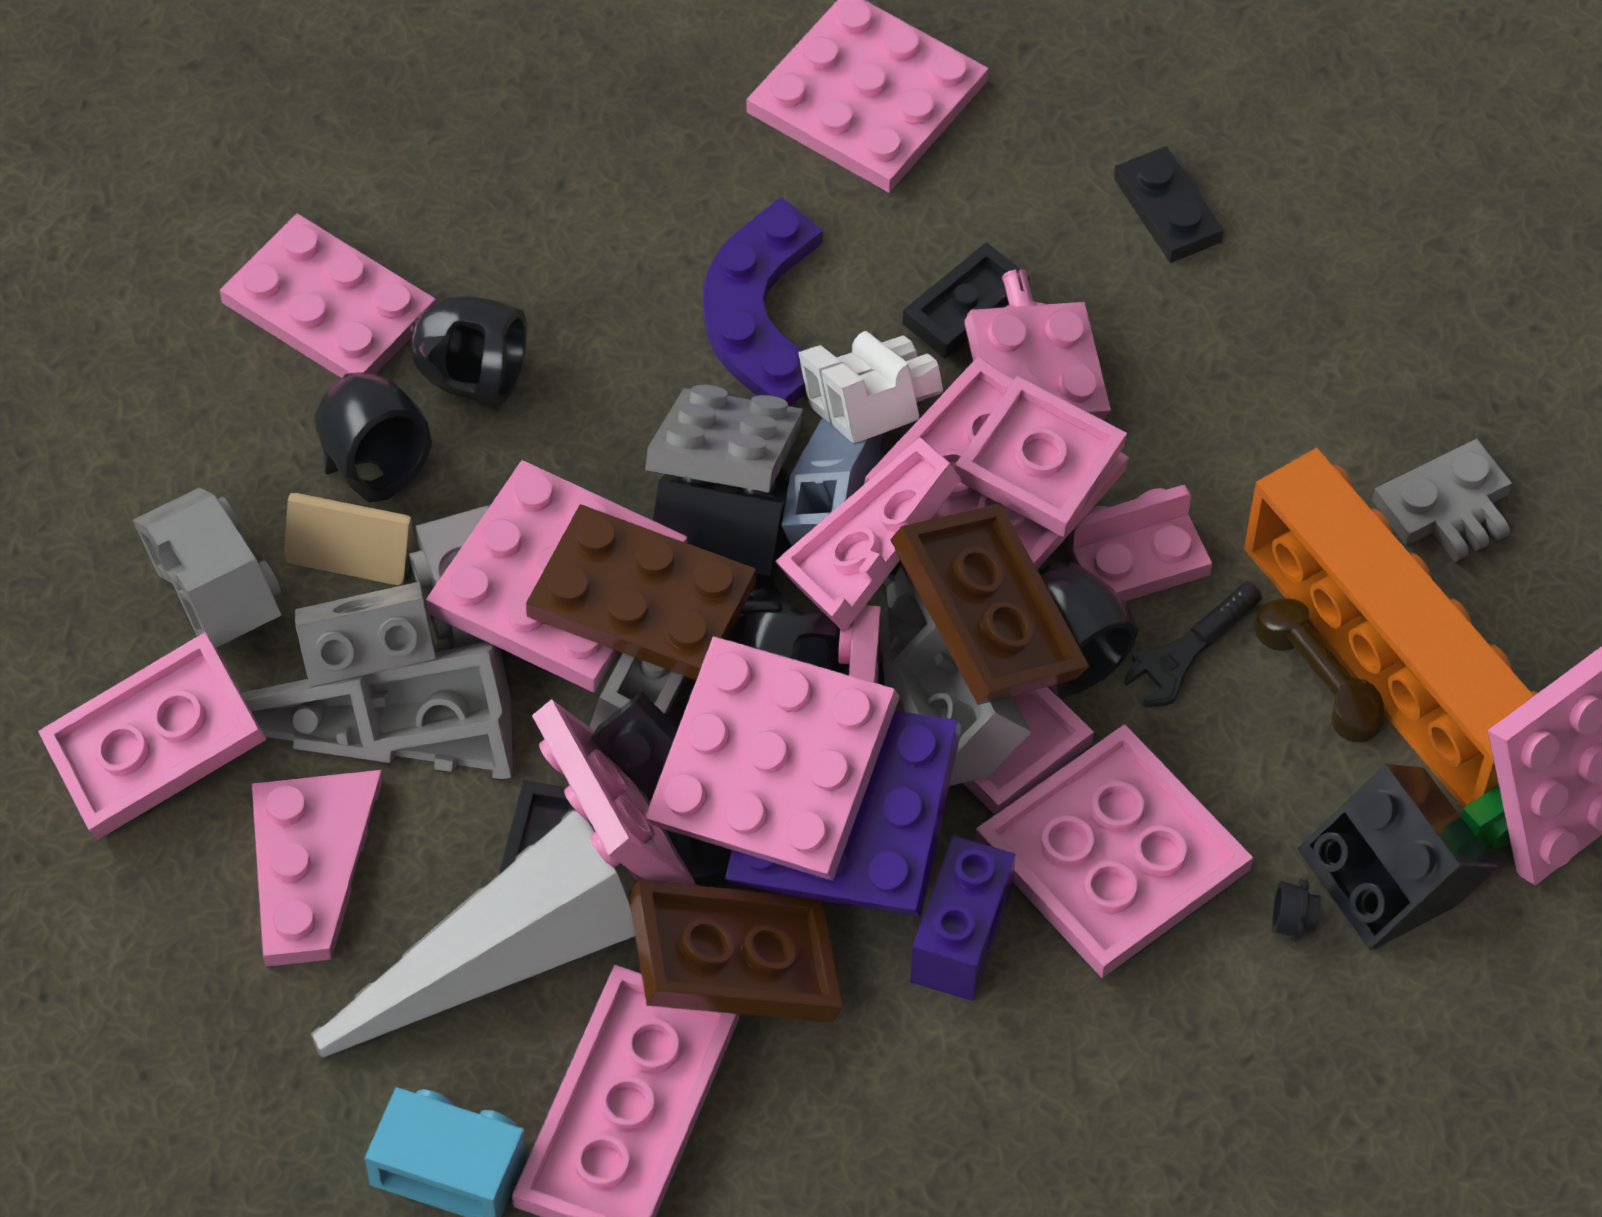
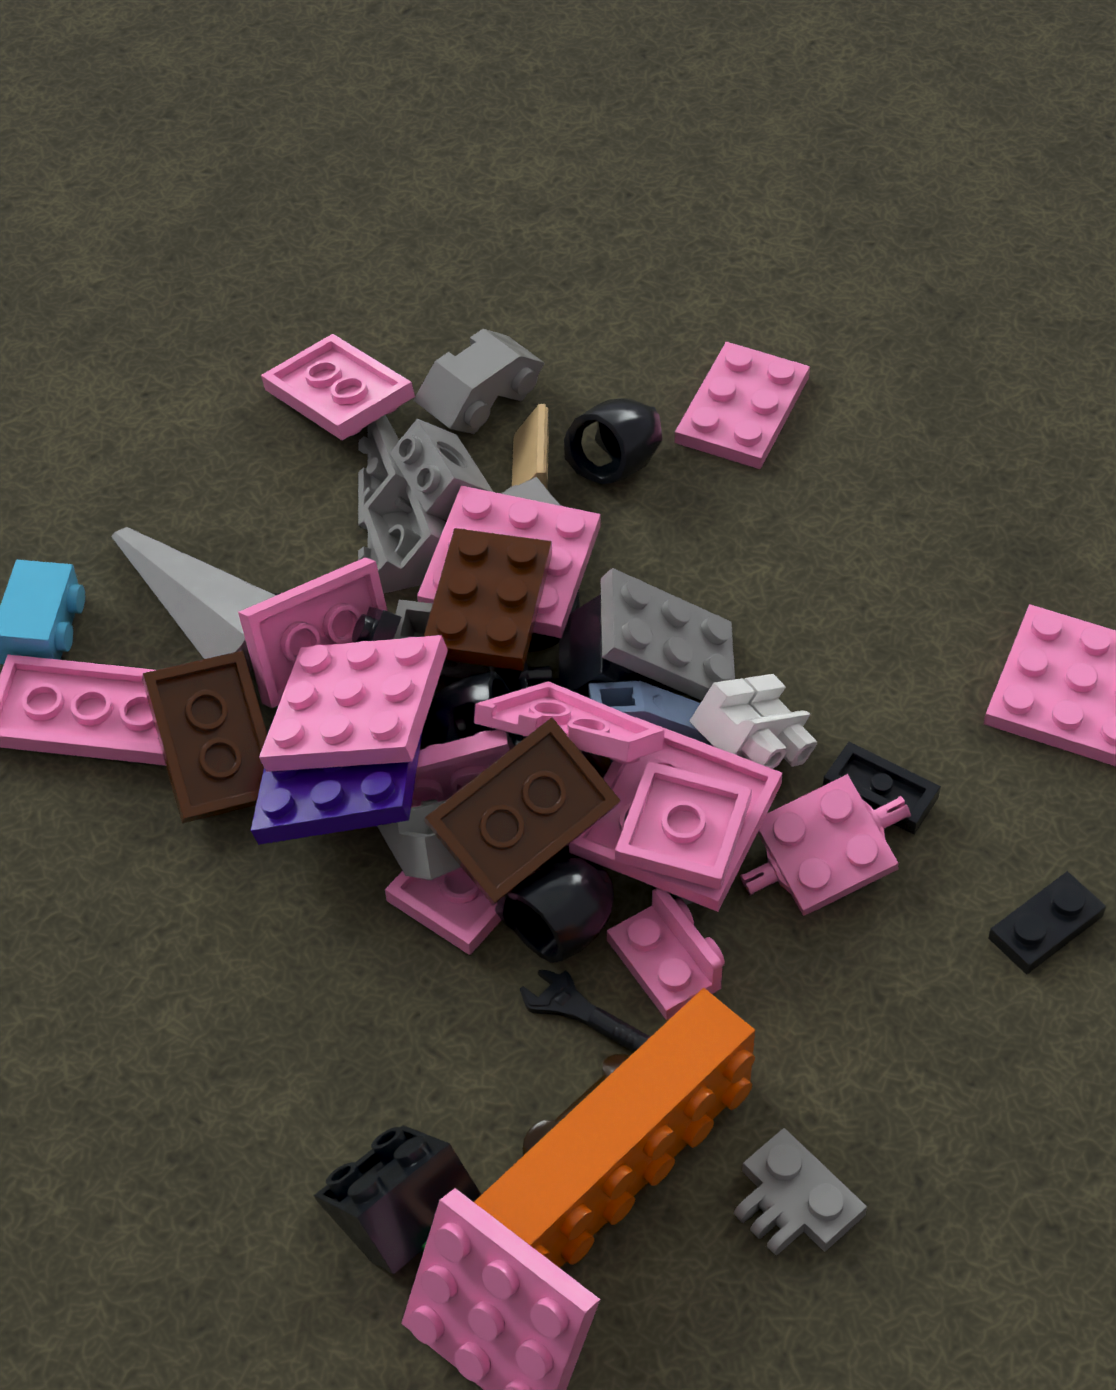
camera: 80 degrees right, 5 degrees down
bright pink wing [252,770,383,967] -> none
black piece [411,296,527,404] -> none
dark purple plate [703,197,823,407] -> none
dark purple brick [910,835,1016,1001] -> none
bright pink plate [975,724,1253,978] -> none
black plate [1272,877,1321,942] -> none

